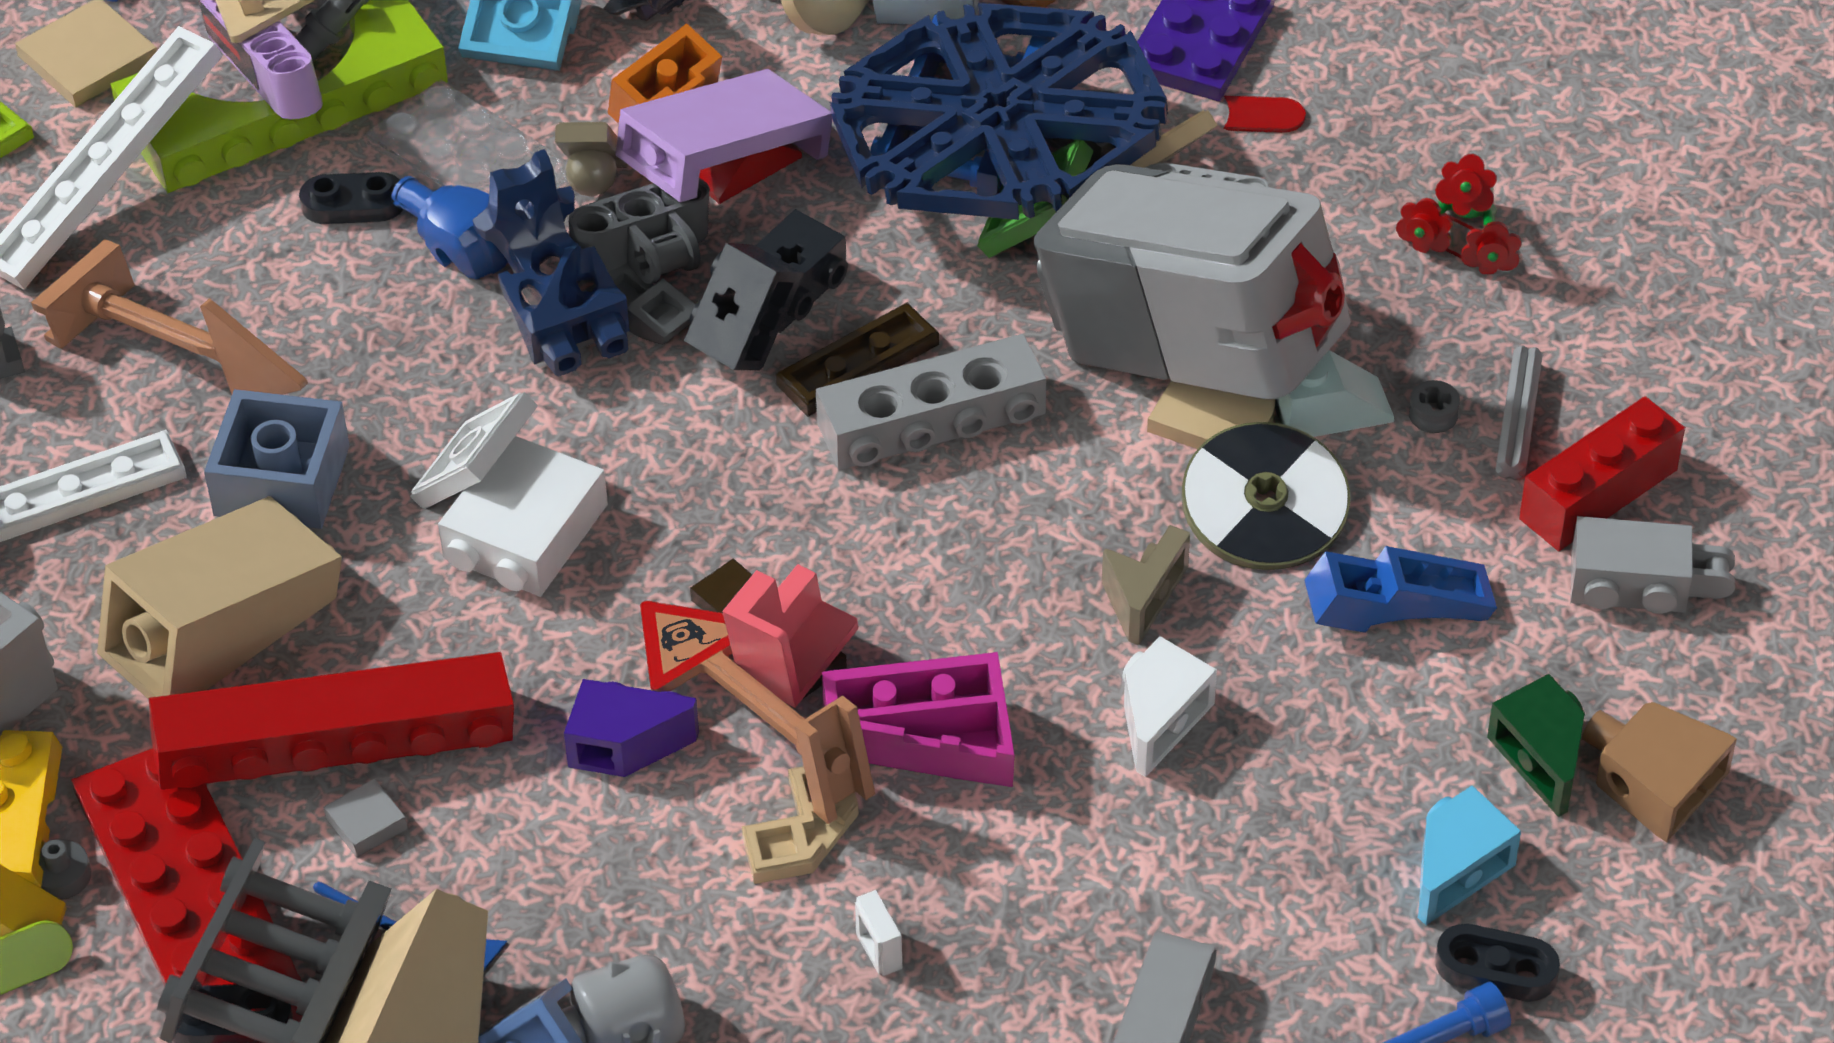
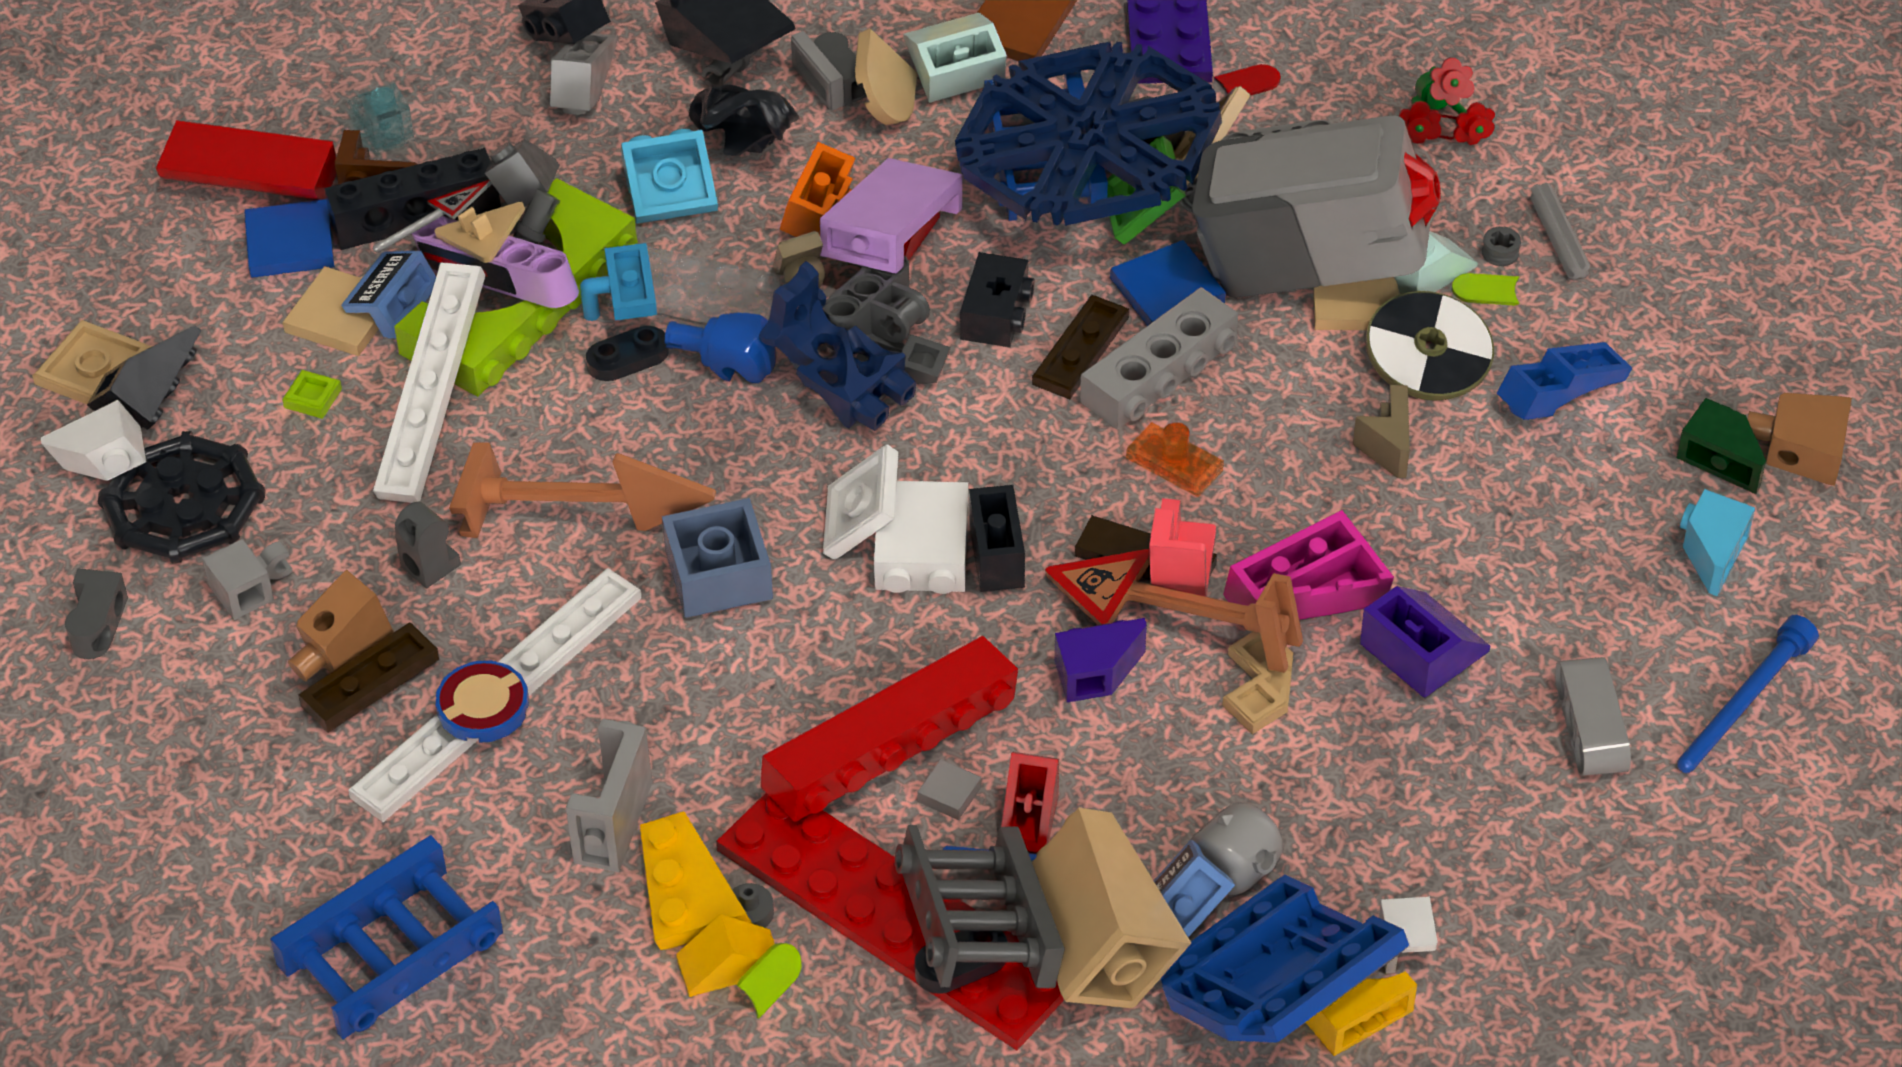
camera: 25 degrees left, 0 degrees up
tan slope [97,496,342,700] -> none
brick [684,243,804,370] -> none
white tile [855,890,902,976] -> none
white slope [1122,636,1217,777] -> none
black plate [1435,924,1560,1002] -> none
red brick [1519,396,1686,552] -> none
light grey brick [1570,516,1735,614] -> none
none -> medium blue panel [341,251,436,338]
none -> dark azure plate [580,243,657,321]
none -> black brick [969,485,1025,592]
none -> red slope [1001,751,1059,853]
none -> blue tile [1110,240,1226,326]
none -> clear orange tile [1126,422,1224,497]
none -> dark purple slope [1360,586,1491,698]
none -> lime piece [1452,273,1520,306]

